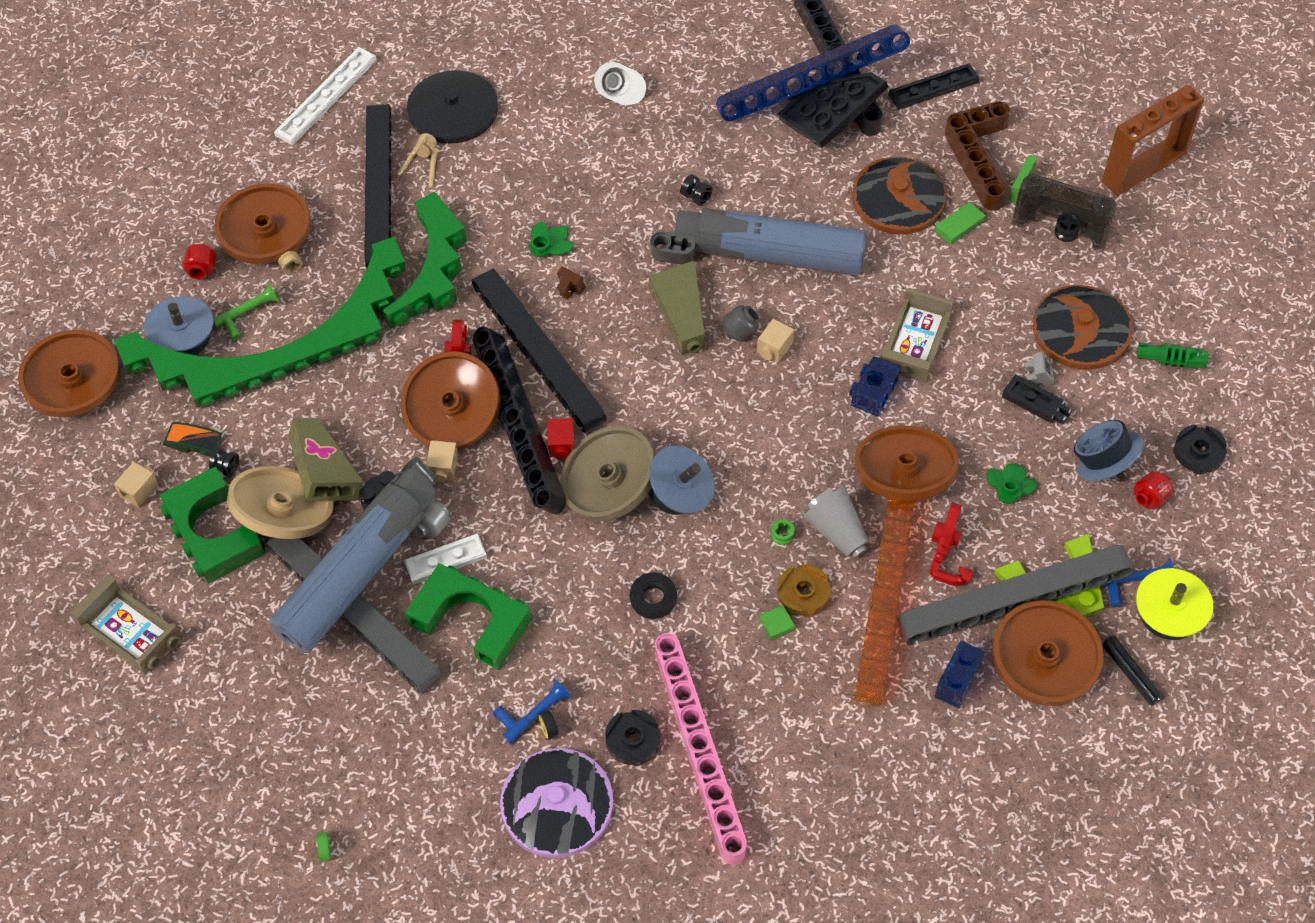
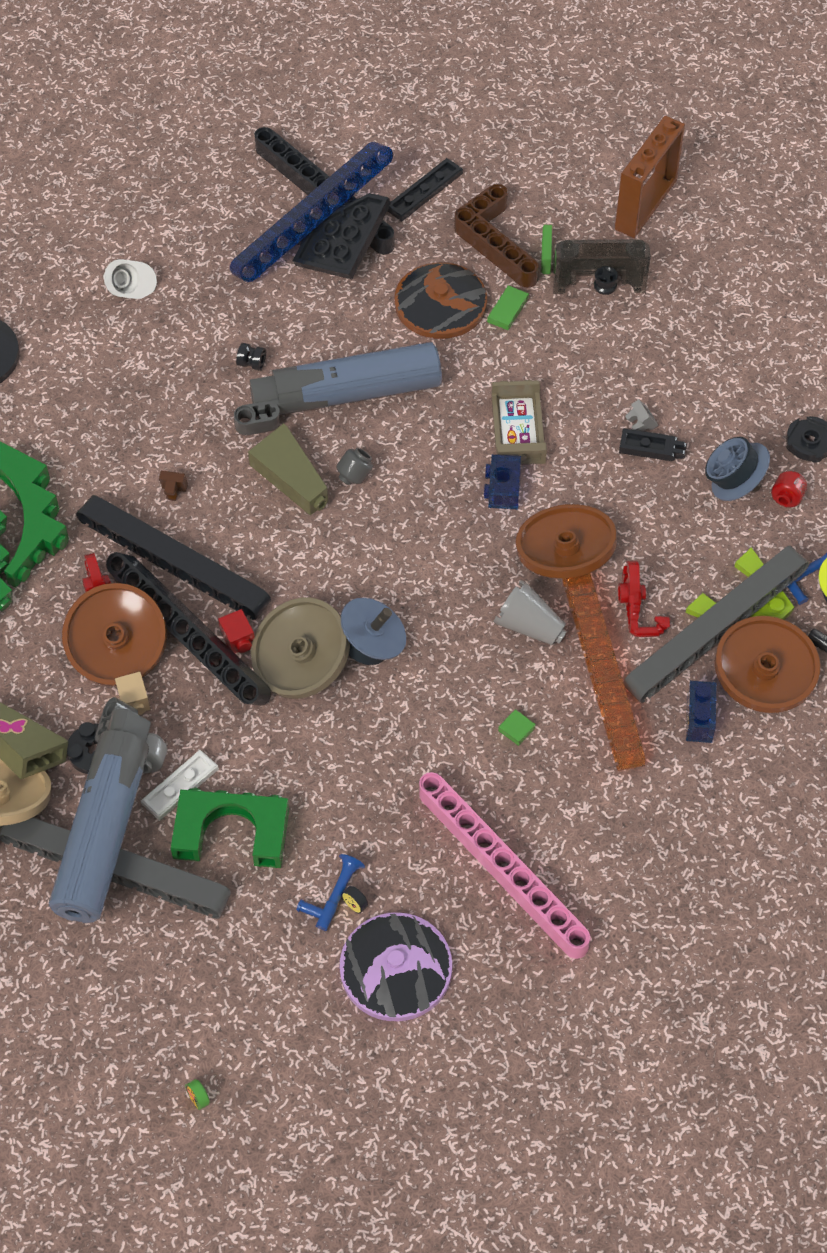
camera: 25 degrees left, 0 degrees up
green plate [529,221,574,257] -> none
black plate [605,710,660,766] -> none
black tyre [629,572,677,619] -> none
tan brick [757,319,794,363] -> none
bright green bush [771,519,795,545] -> none
pearl gold plate [778,564,831,617] -> none
green plate [986,463,1037,504] -> none
dish [1033,285,1133,370] -> none
green hinge [1136,343,1209,368] -> none

